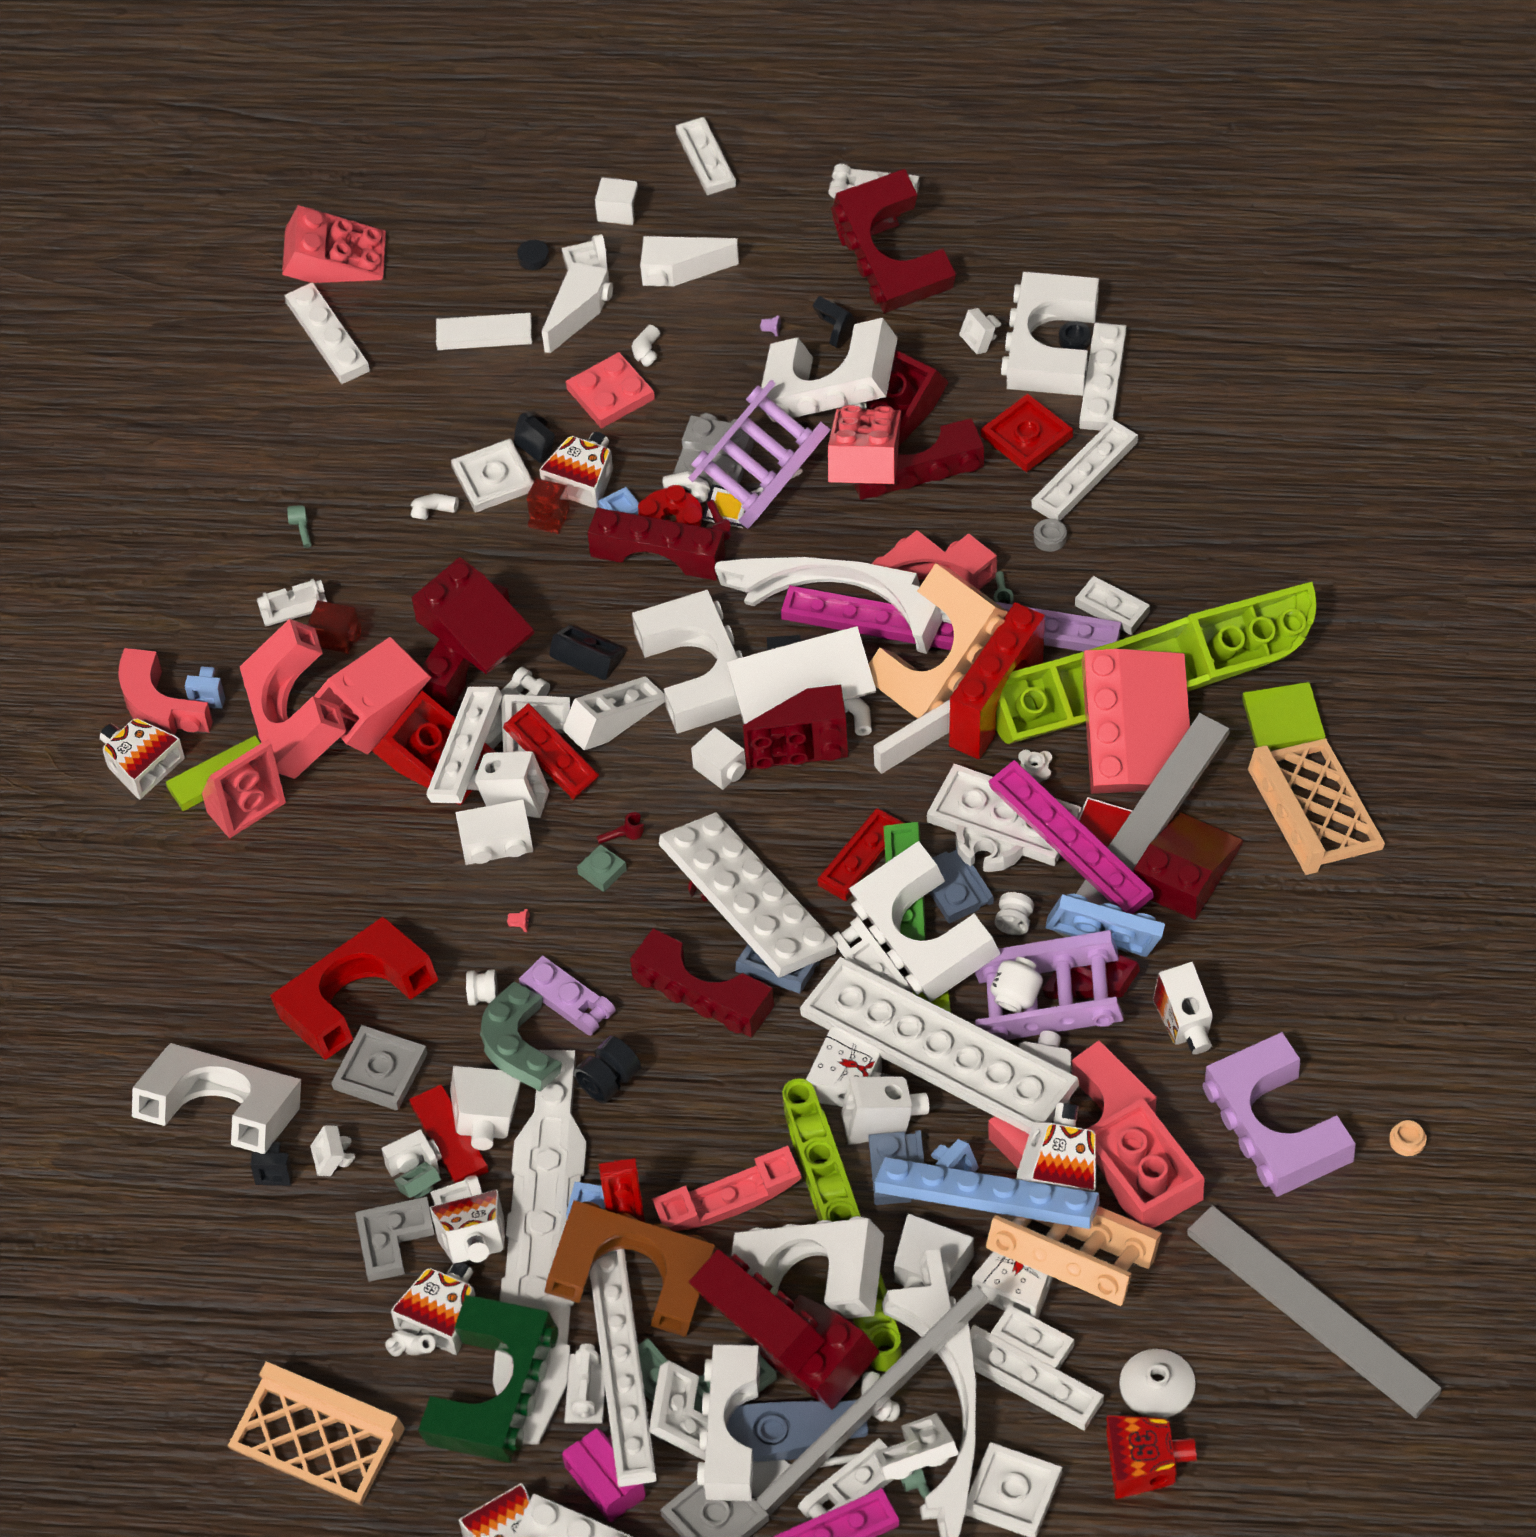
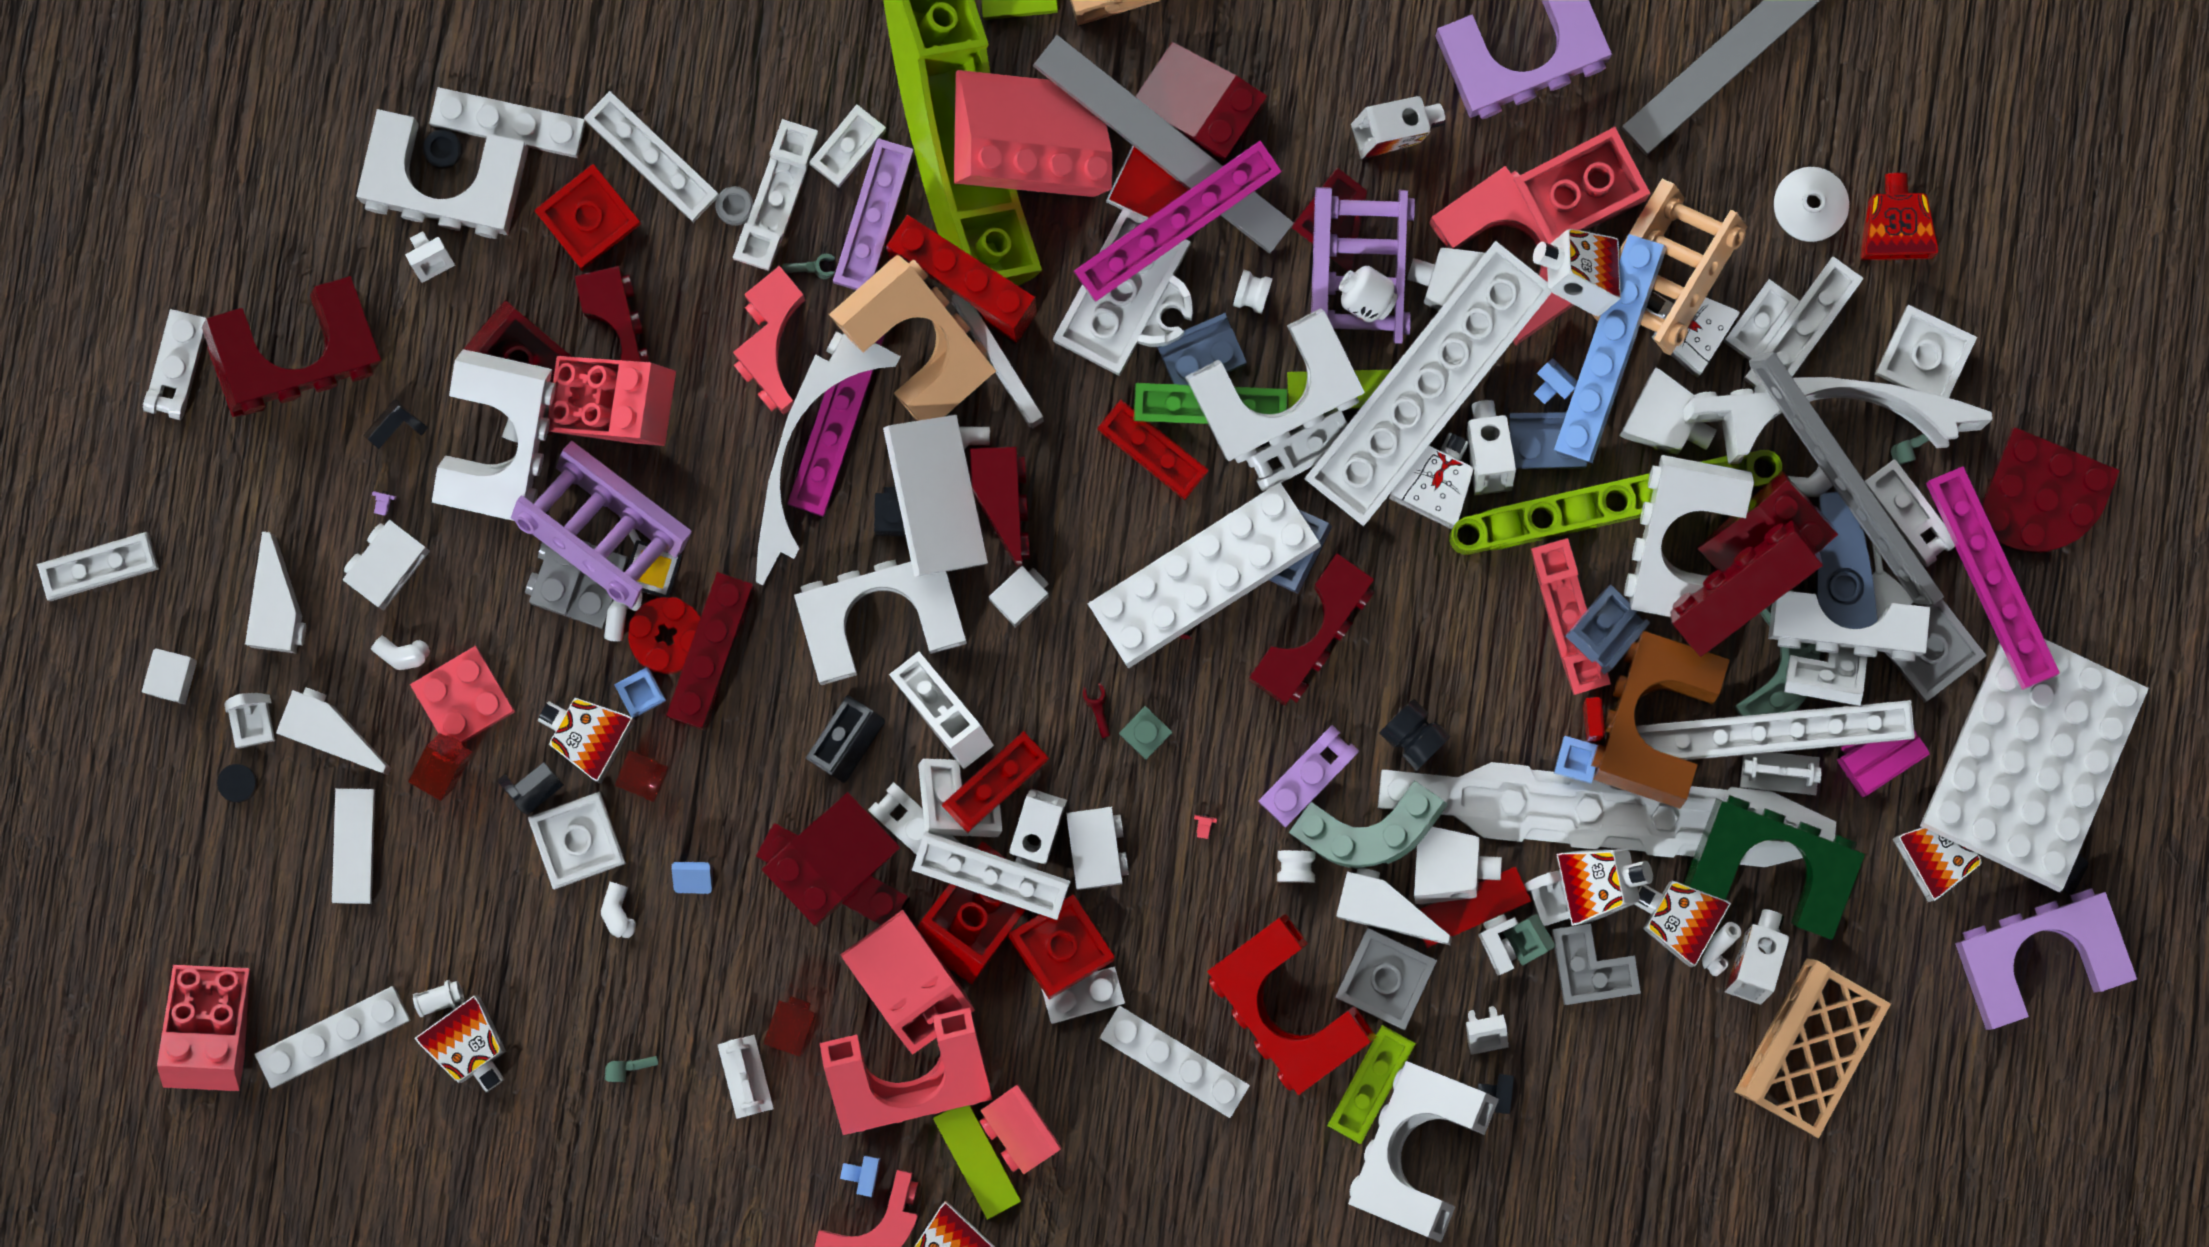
camera: 90 degrees left, 30 degrees up
dark red hand [707,500,731,541] -> none
white plate [874,1413,958,1480] -> none
white plate [1018,750,1052,783] -> none
light blue plate [1045,894,1165,957] -> none
none -> white brick [343,520,430,611]
none -> clear red brick [408,733,472,801]
none -> white pin [413,980,465,1017]
none -> torso [415,995,506,1092]
none -> light blue slope [672,862,713,894]
none -> white slope [733,119,818,271]
none -> red plate [1008,894,1115,1000]
none -> white plate [1041,967,1125,1024]
none -> white plate [1100,1005,1250,1118]
none -> lime tile [1327,1025,1416,1144]
none -> white slope [1336,868,1452,946]
none -> sand blue plate [1565,585,1650,675]
none -> white torso [1725,909,1789,1005]

